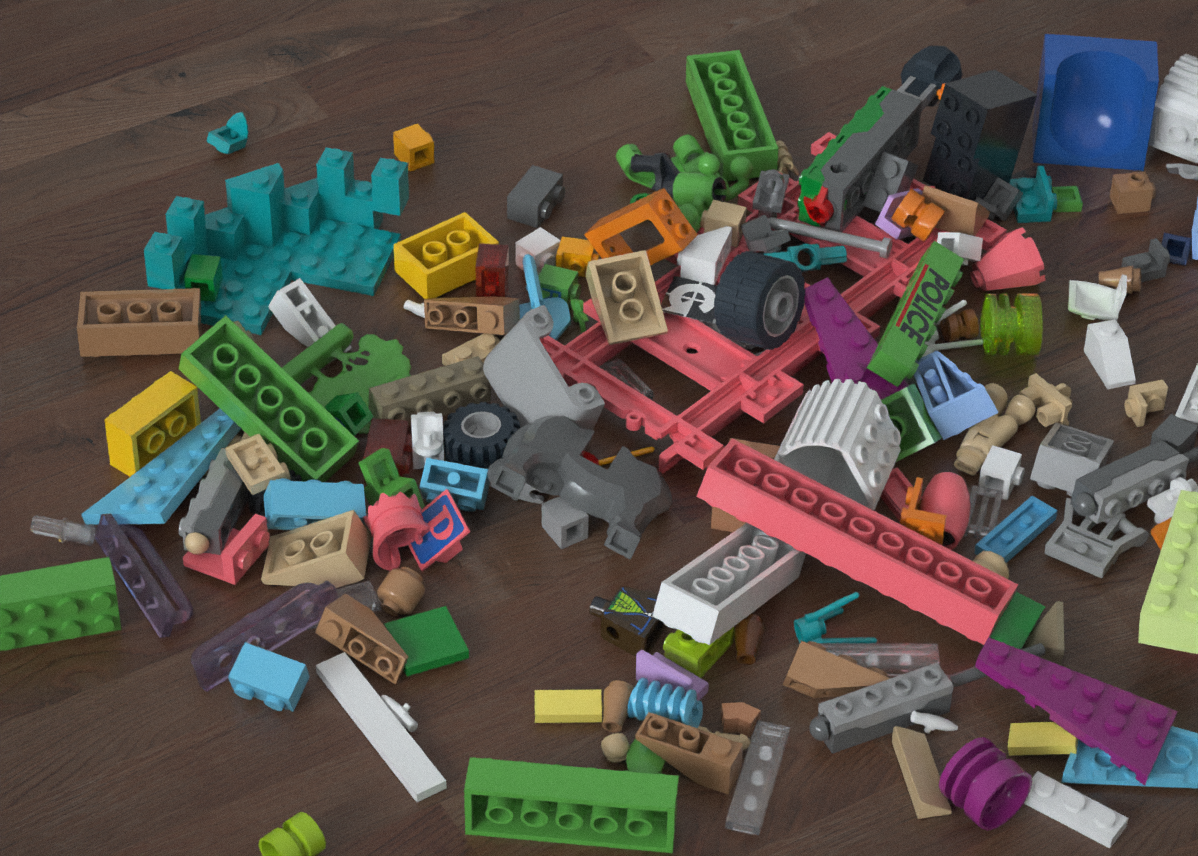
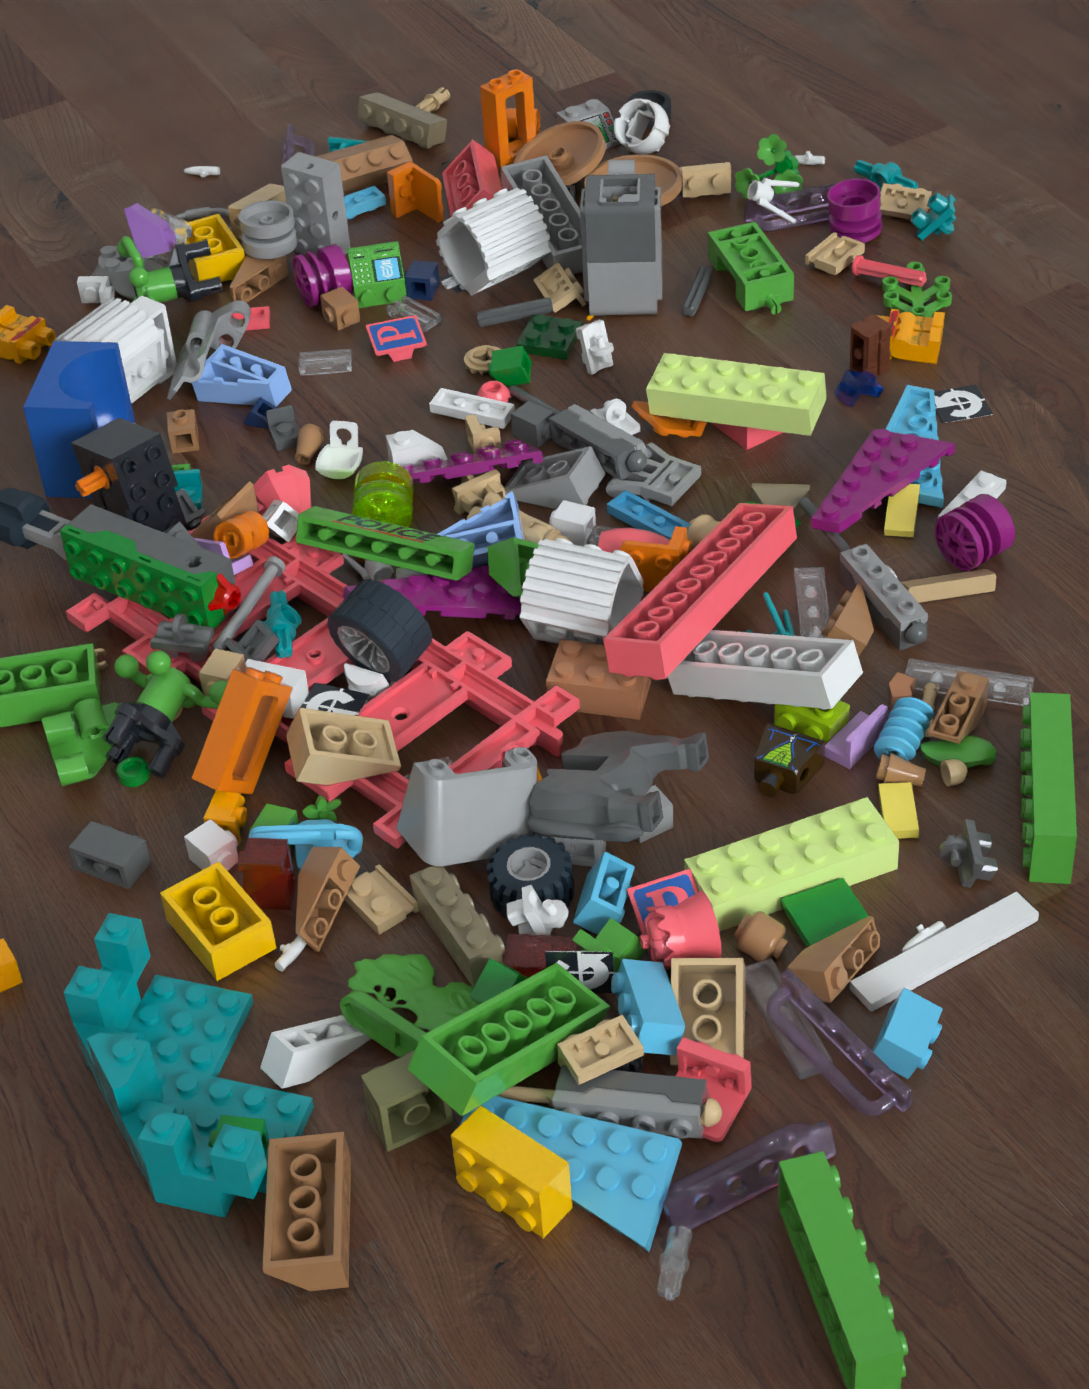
camera: 85 degrees left, 0 degrees up
none -> magenta wing [363,439,543,492]
none -> sticker [545,951,614,993]
none -> yellowish green brick [684,797,899,932]
none -> flat silver hips [939,819,998,888]

